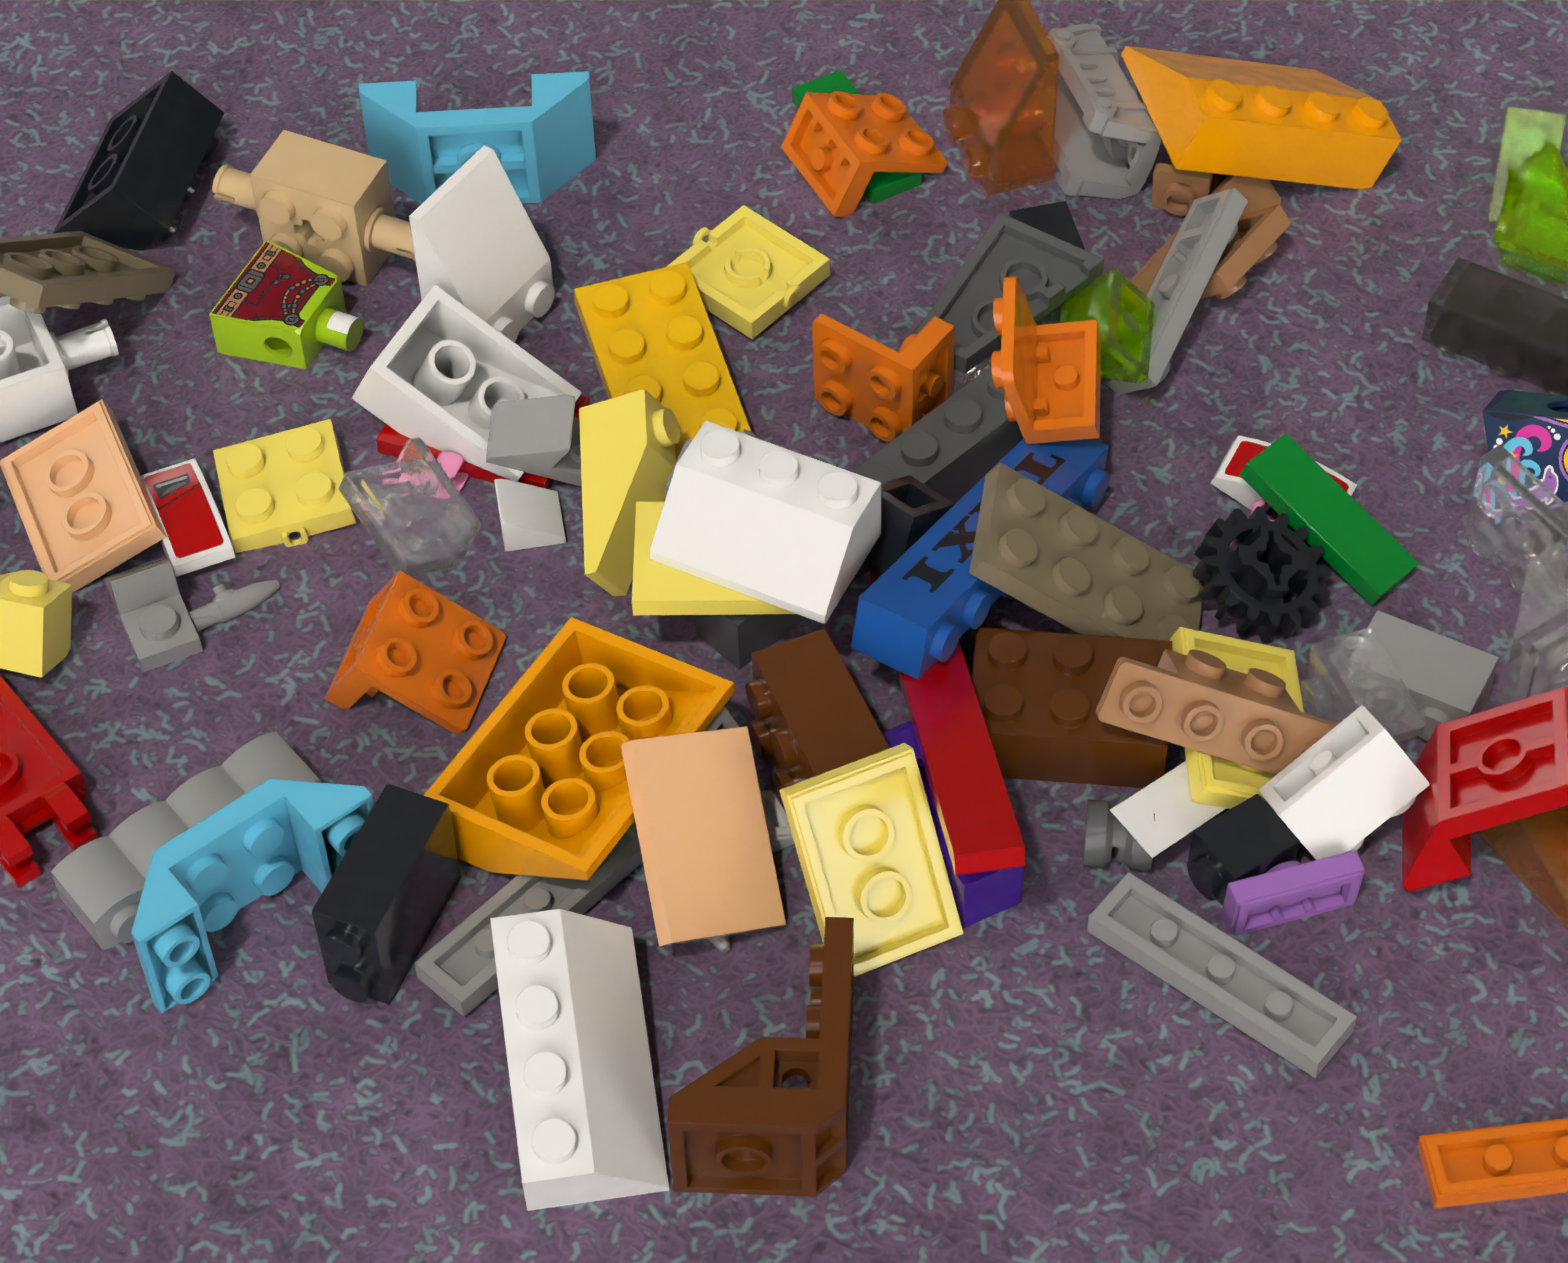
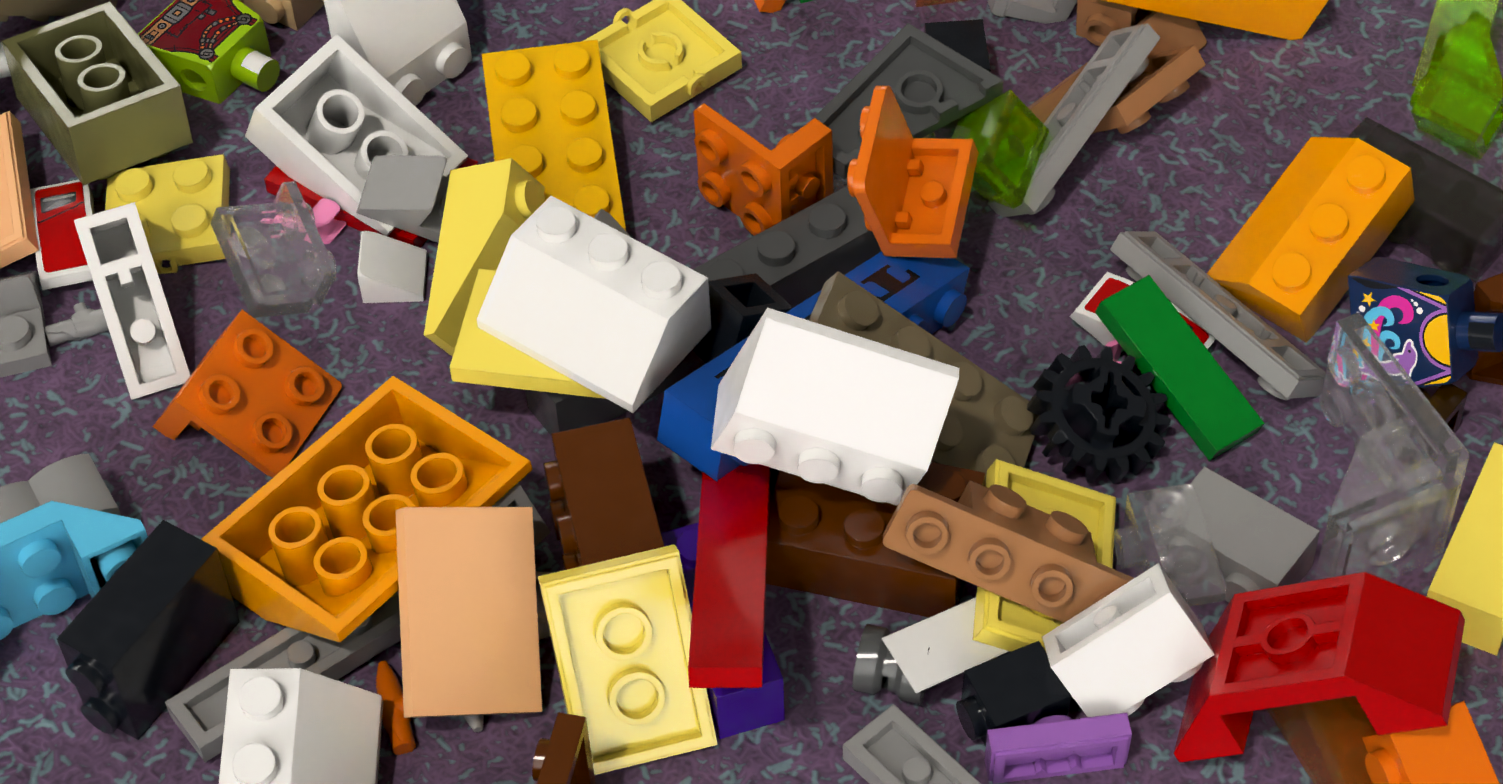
camera: 10 degrees right, 0 degrees up
none -> olive brick [2,1,193,185]
none -> white slope [74,202,190,400]
none -> orange helmet [376,661,416,755]
none -> white slope [711,307,960,506]
none -> light grey plate [1110,231,1331,400]
none -> light orange slope [1207,137,1415,343]

